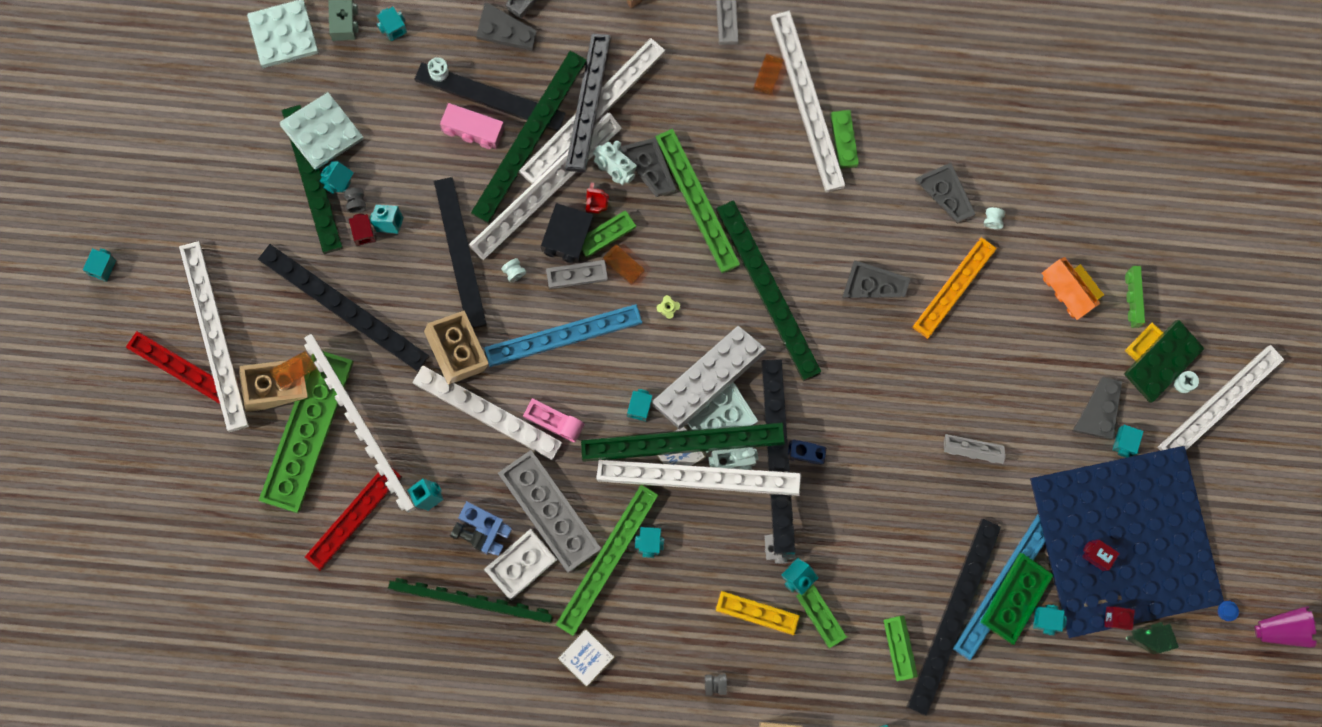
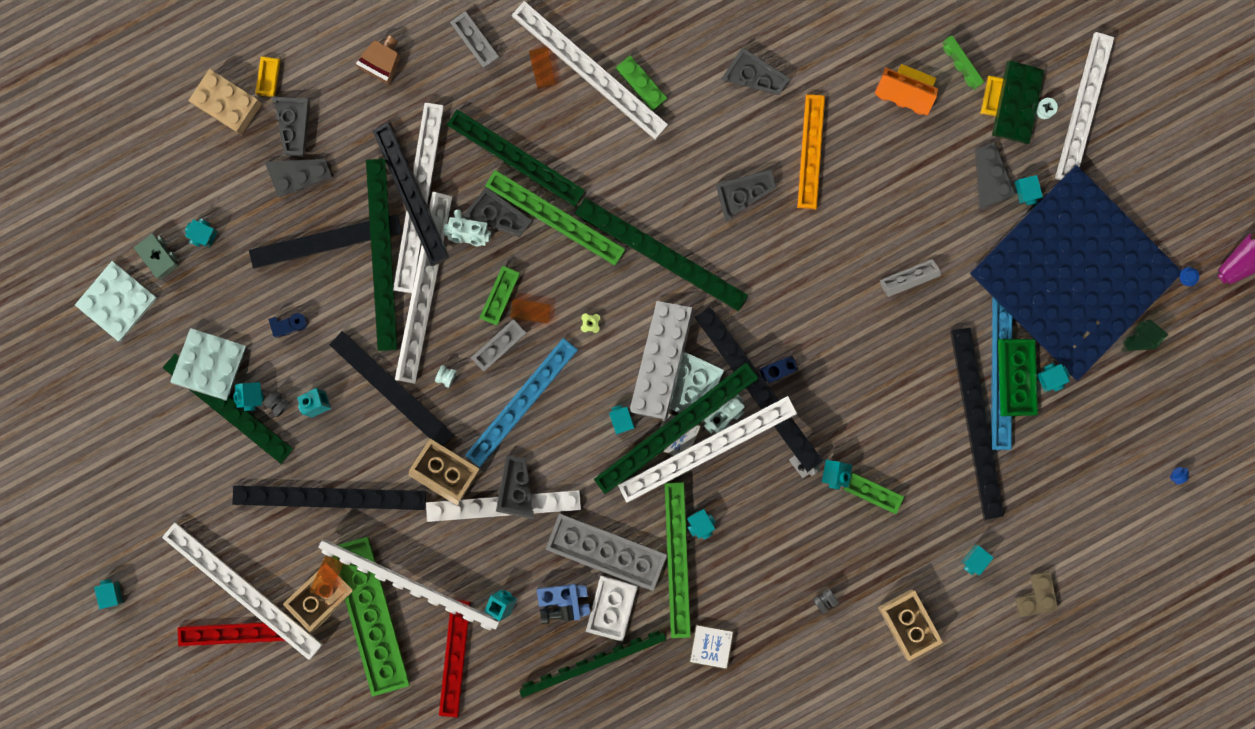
camera: 25 degrees left, 10 degrees up
dark red brick [349,213,376,246] -> none
light aqua wheel [428,58,448,81] -> none
bright pink brick [440,103,504,149] -> none
bright pink plate [523,398,585,442] -> none
black panel [541,203,594,264] -> none
red piece [586,182,609,214] -> none
yellow tile [715,591,800,636] -> none
bright green plate [883,616,918,681] -> none
light aqua wheel [984,208,1006,229] -> none
dark red brick [1082,540,1120,571] -> none
dark red brick [1104,607,1135,630] -> none
none -> dark blue leg [268,313,308,338]
none -> dark green plate [447,109,586,207]
none -> dark grey wing [496,455,534,519]

